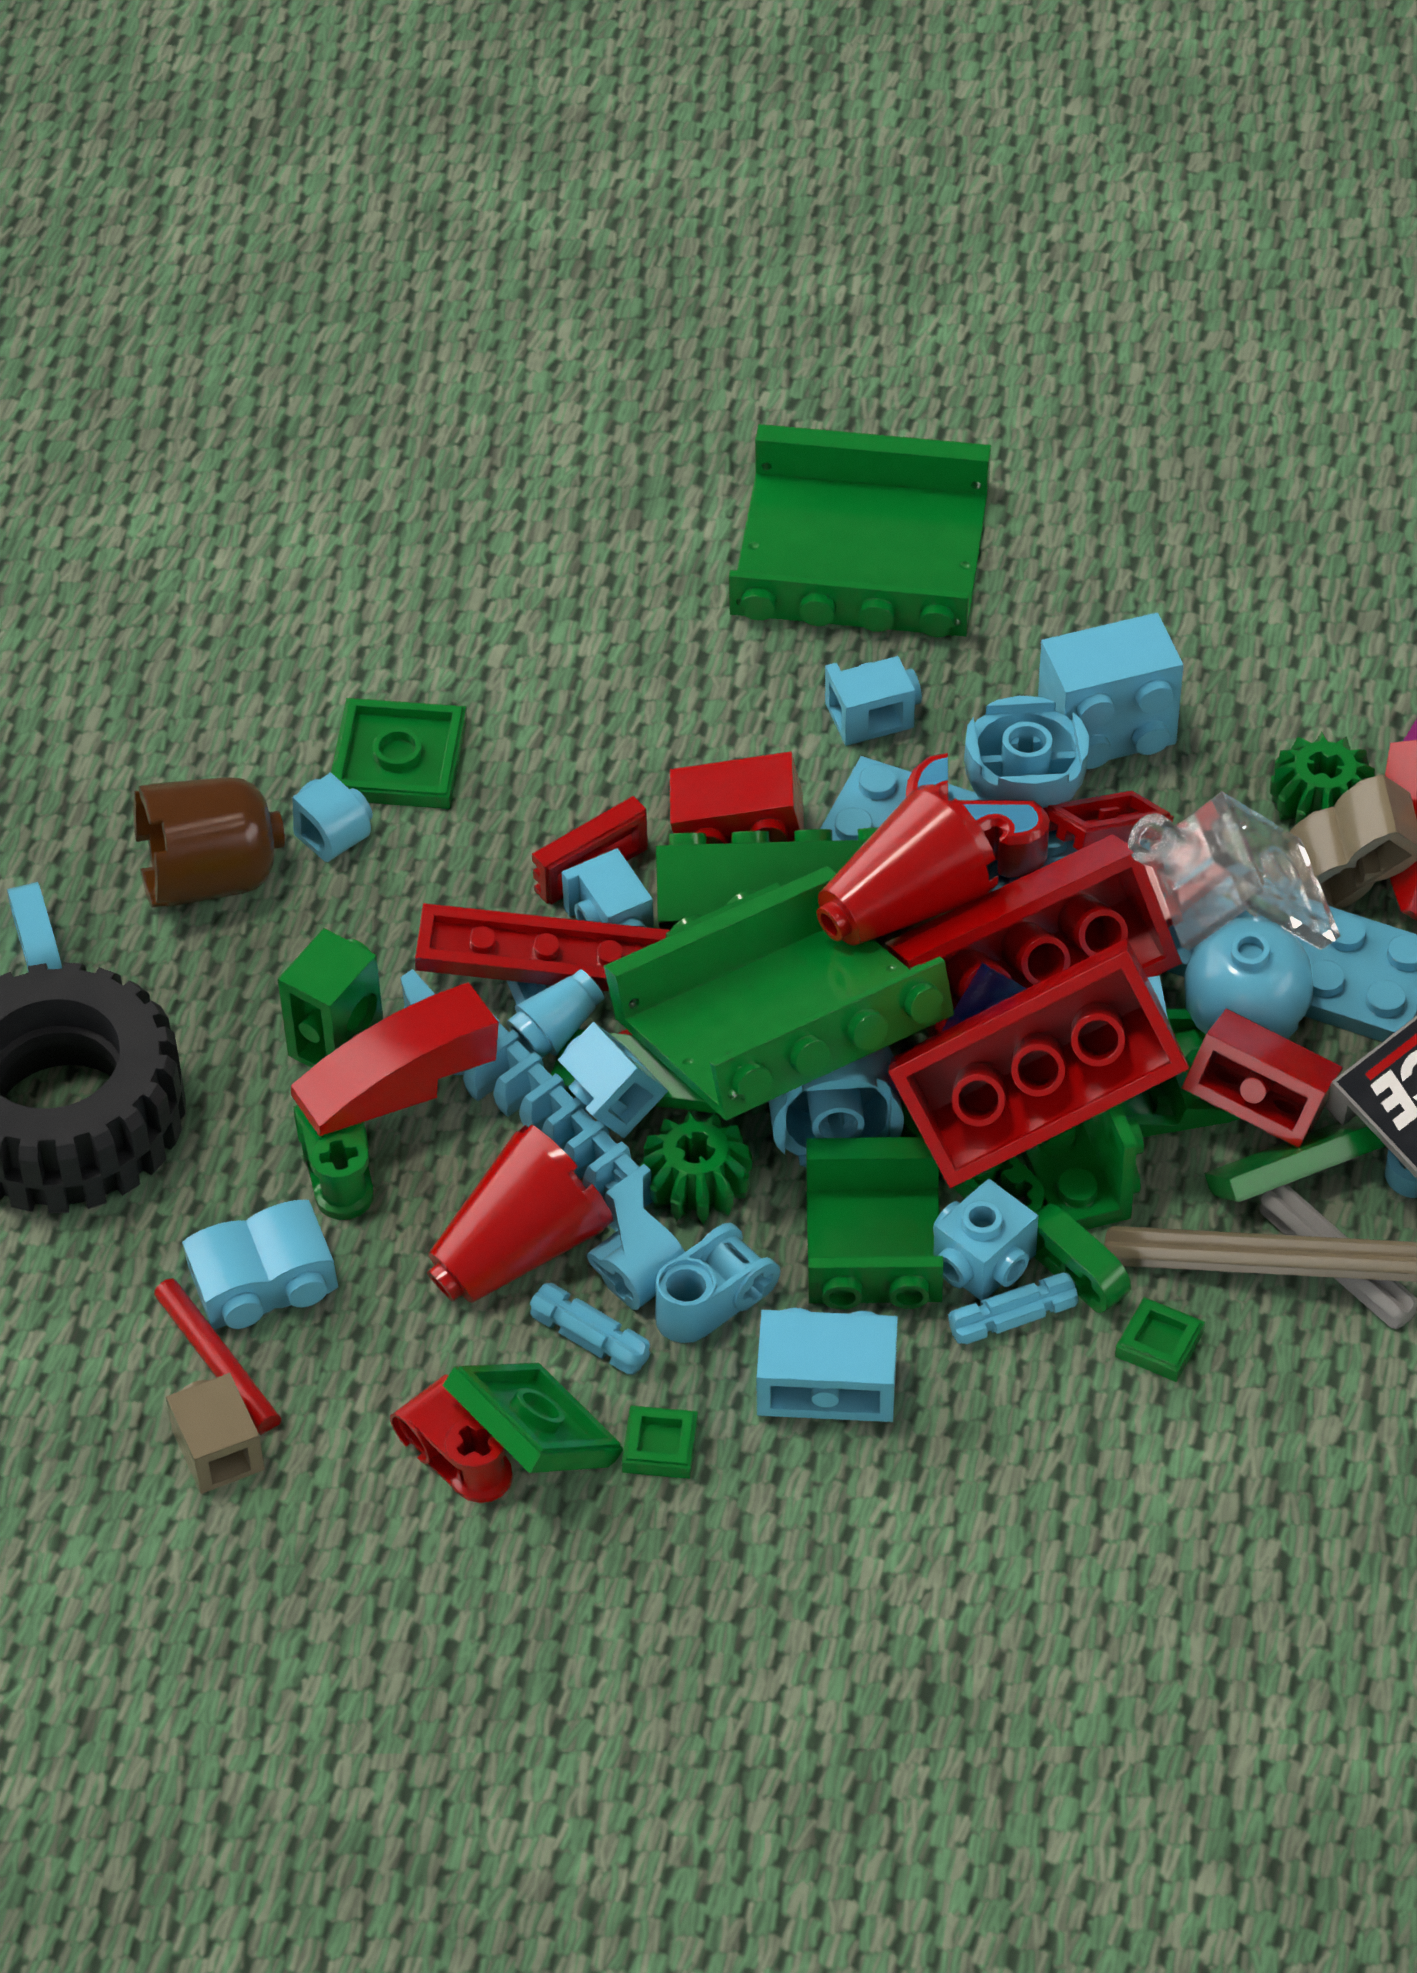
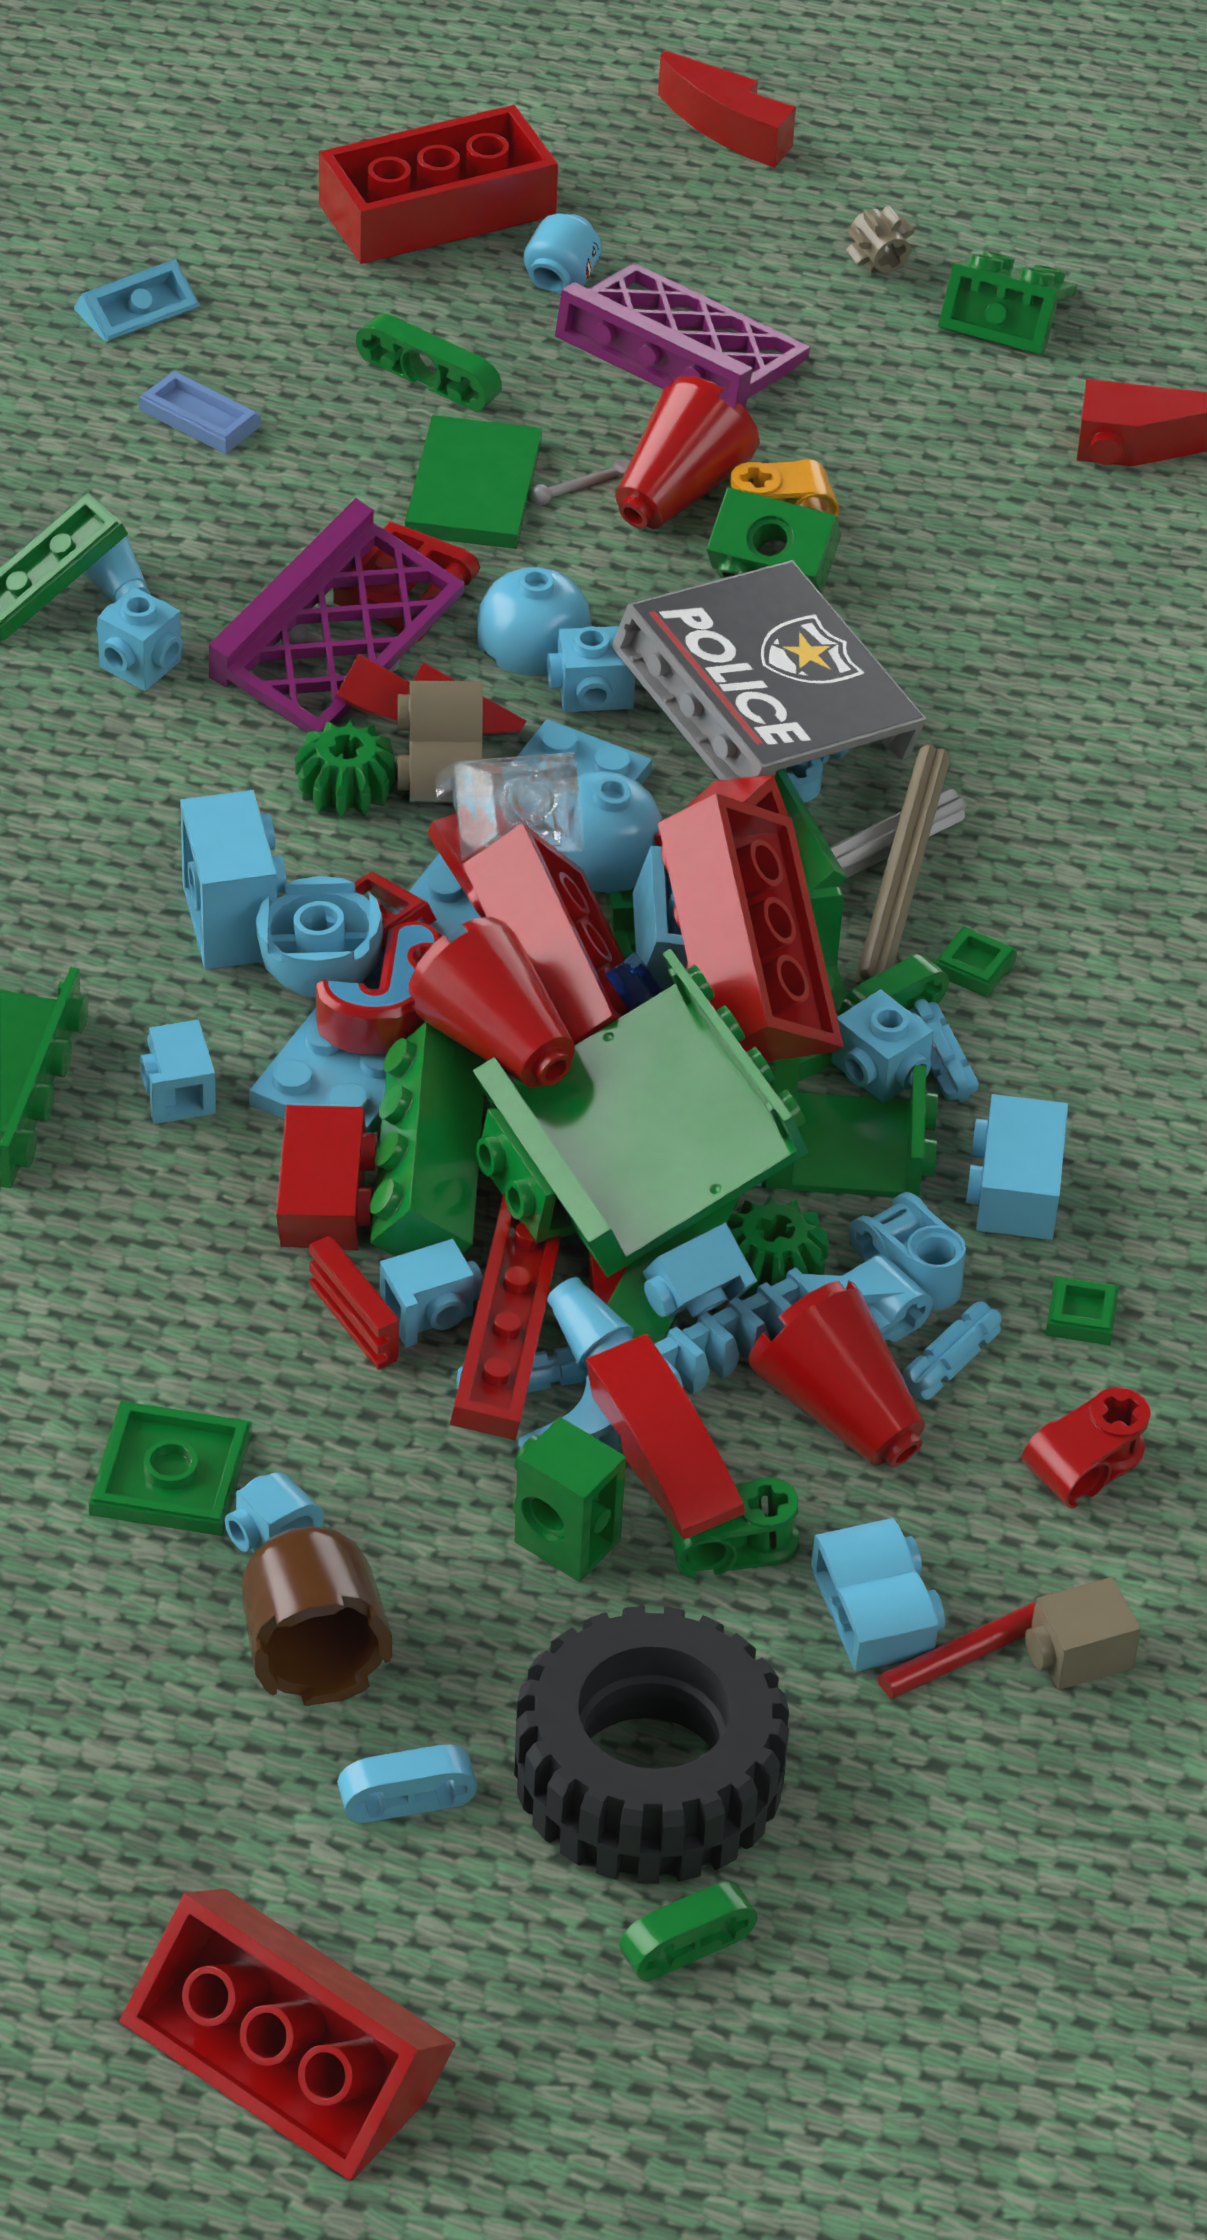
camera: 90 degrees left, 5 degrees down
green tile [442,1363,624,1473] -> none

